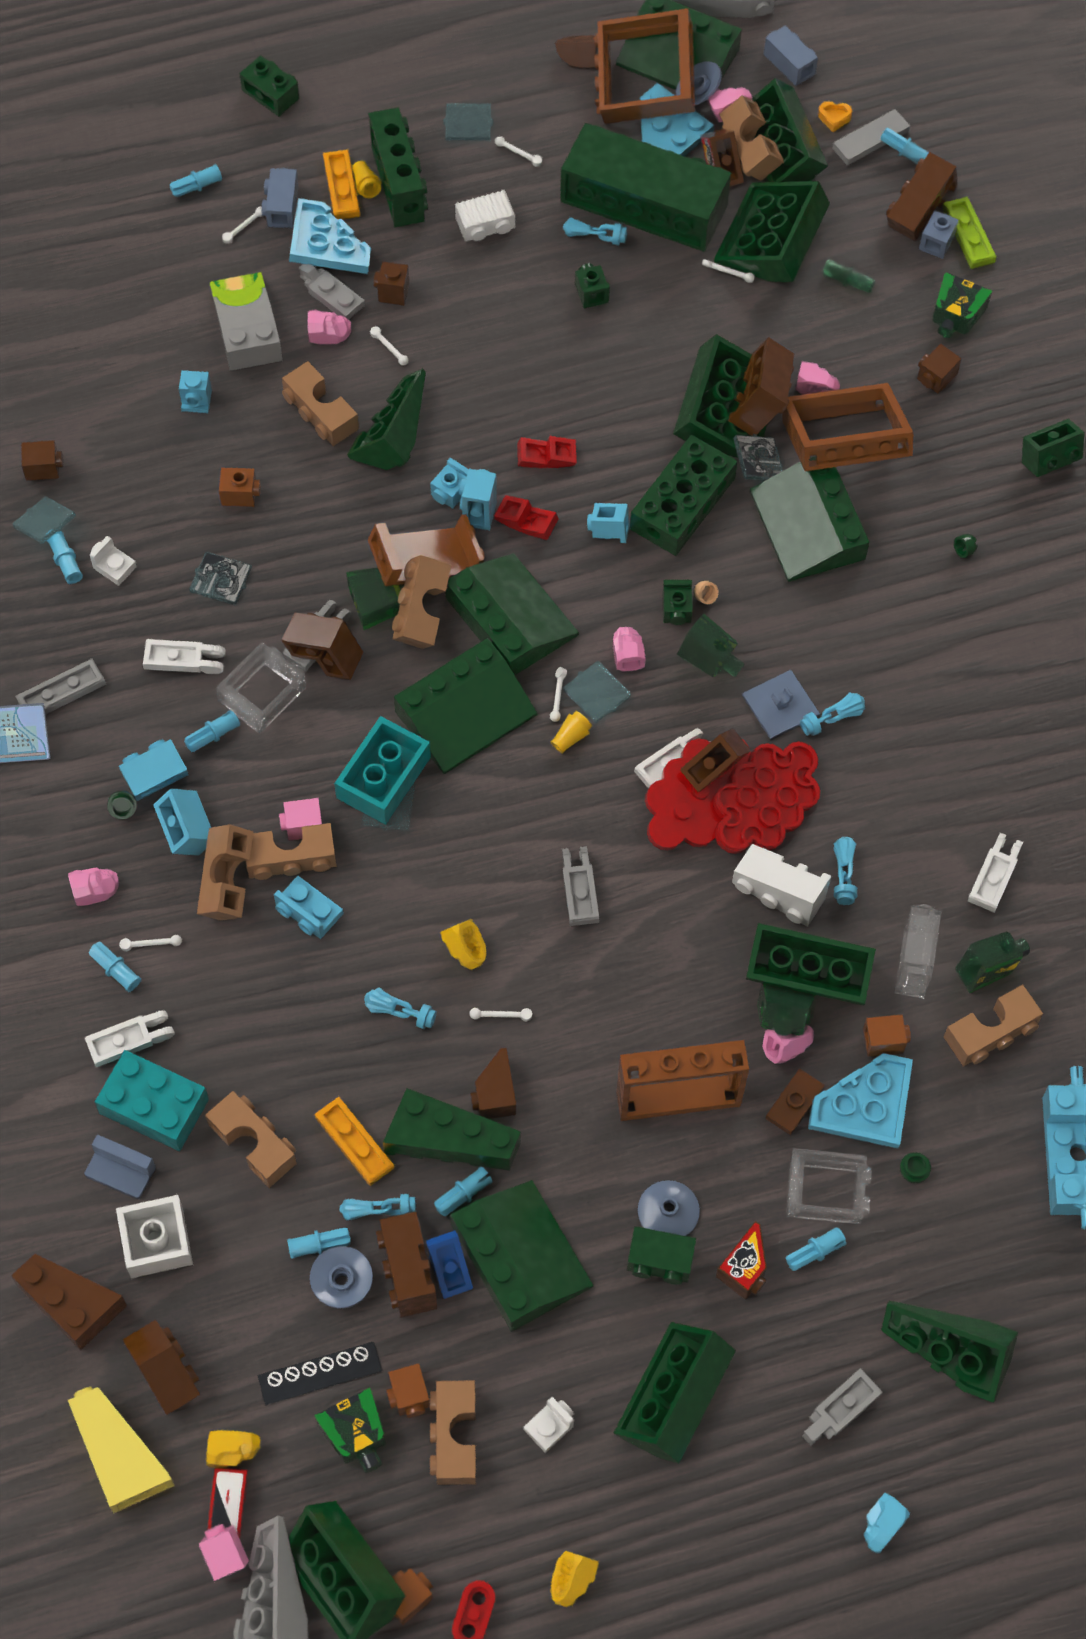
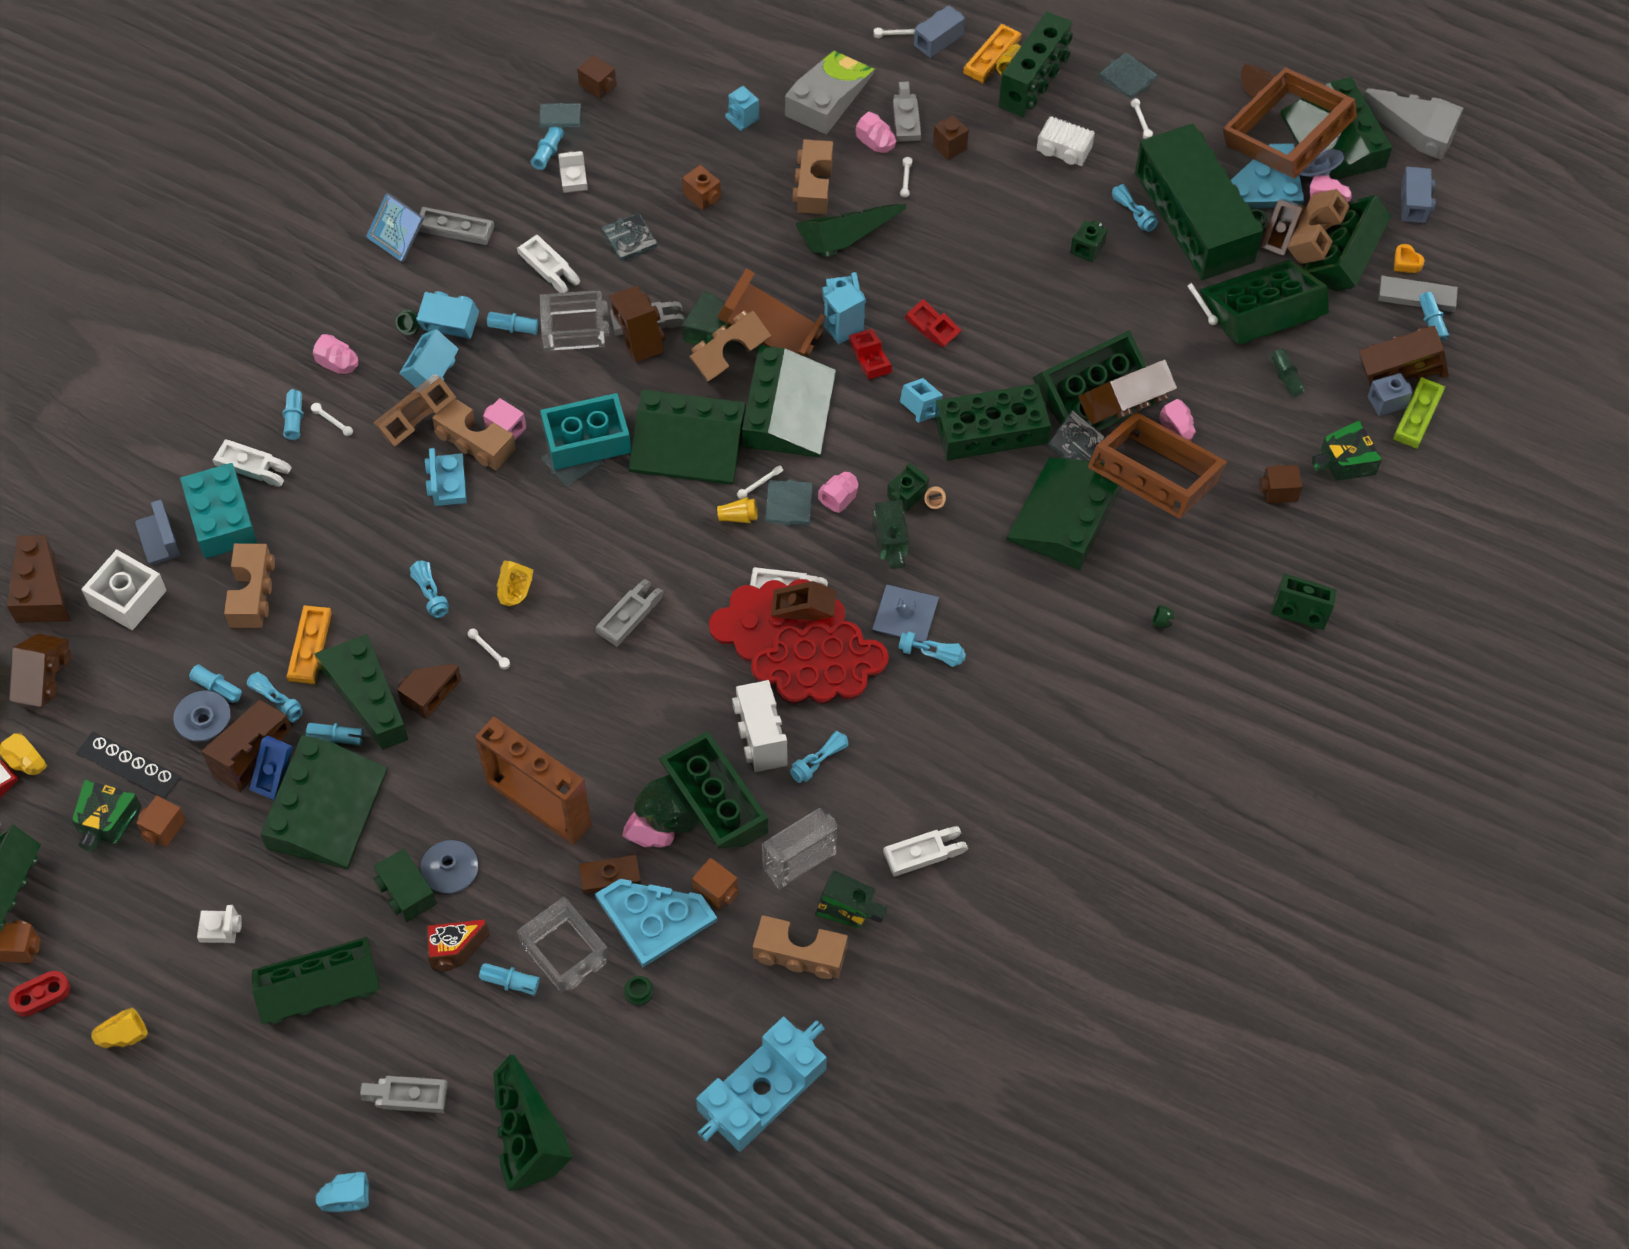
camera: 45 degrees right, 5 degrees down
medium azure plate [289,198,371,274] -> none
medium nougat arch [430,1381,476,1485] -> none

